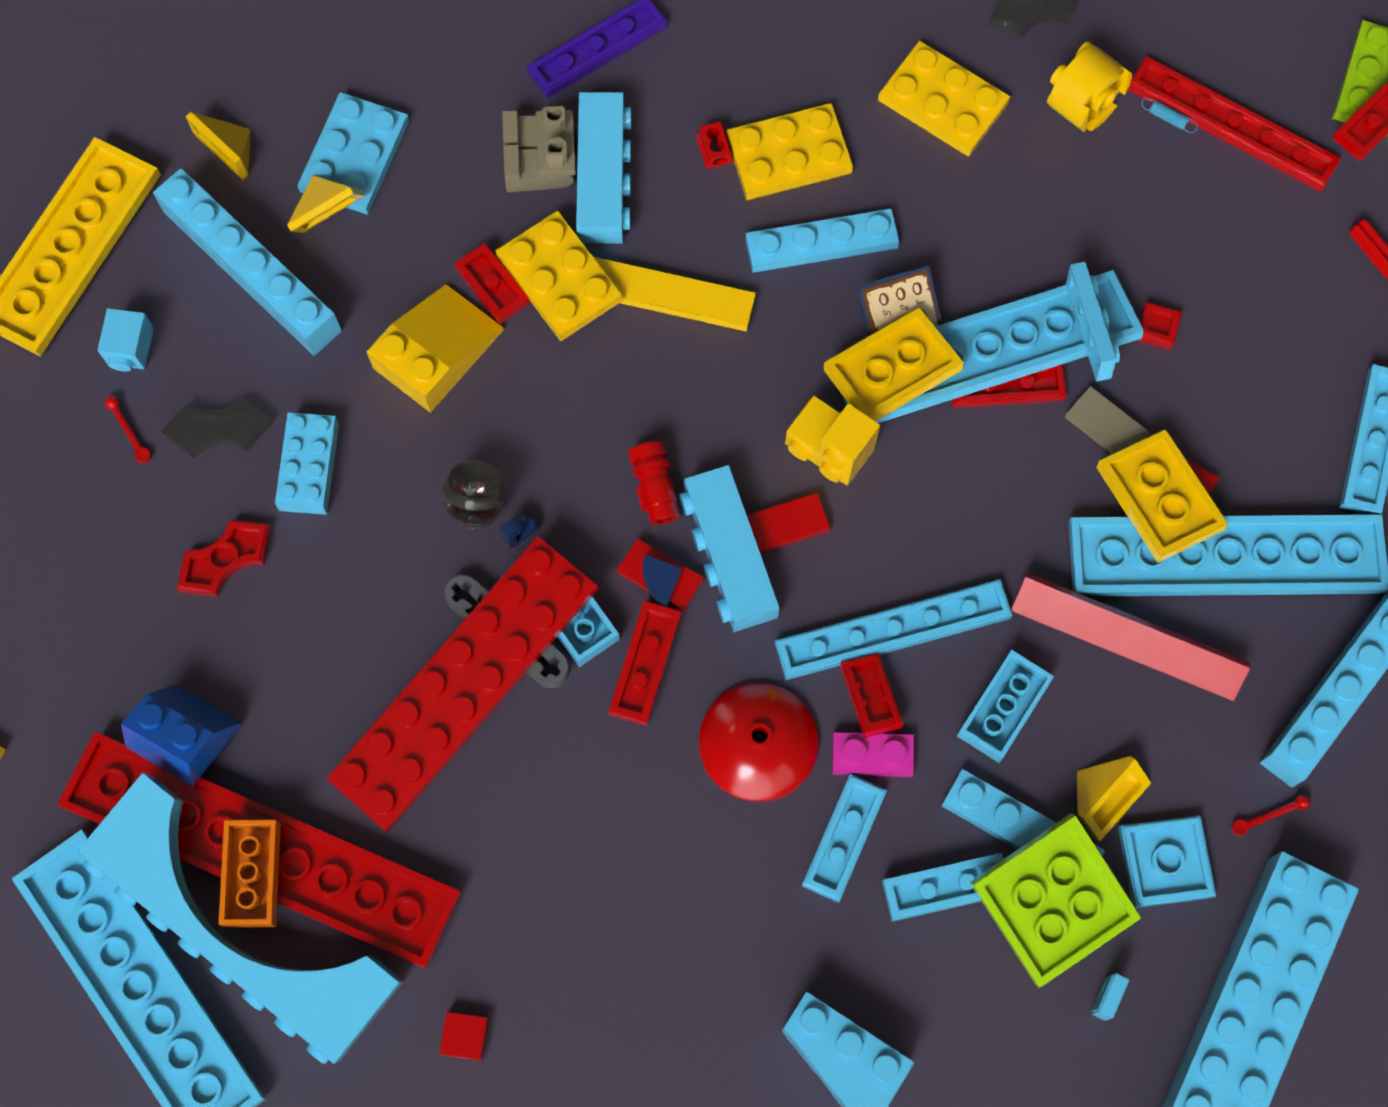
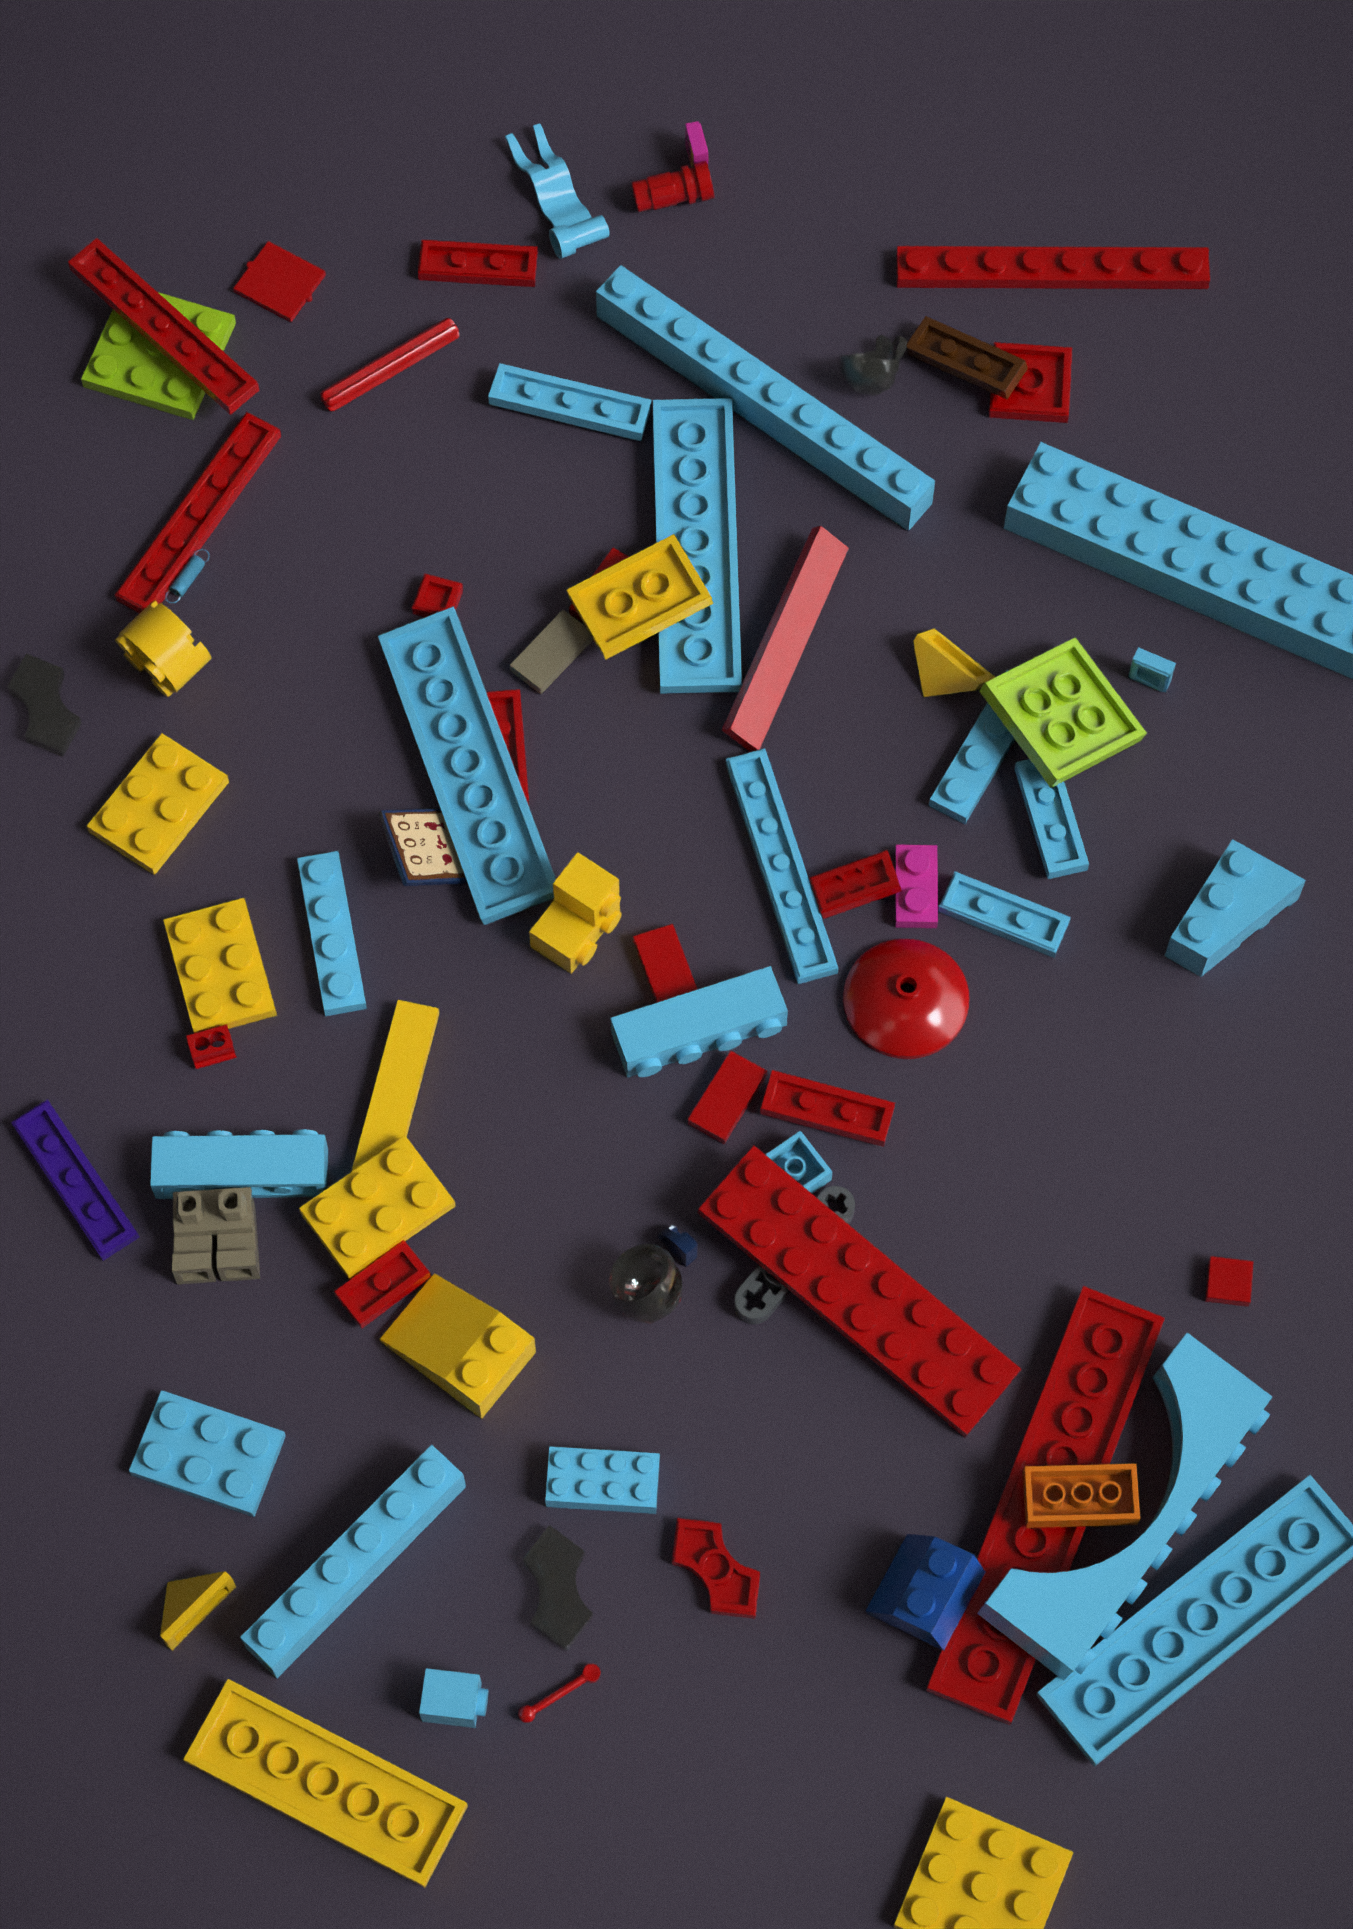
camera: 90 degrees left, 5 degrees down
yellow slope [287,176,365,233] -> none
red axle [627,441,680,526] -> none
dark blue tile [642,555,682,607] -> none
yellow plate [824,308,964,421] -> none
medium azure piece [957,650,1054,763] -> none
medium azure plate [1066,262,1120,381] -> none
medium azure tile [1118,816,1216,908] -> none
red hinge [1231,794,1311,836] -> none

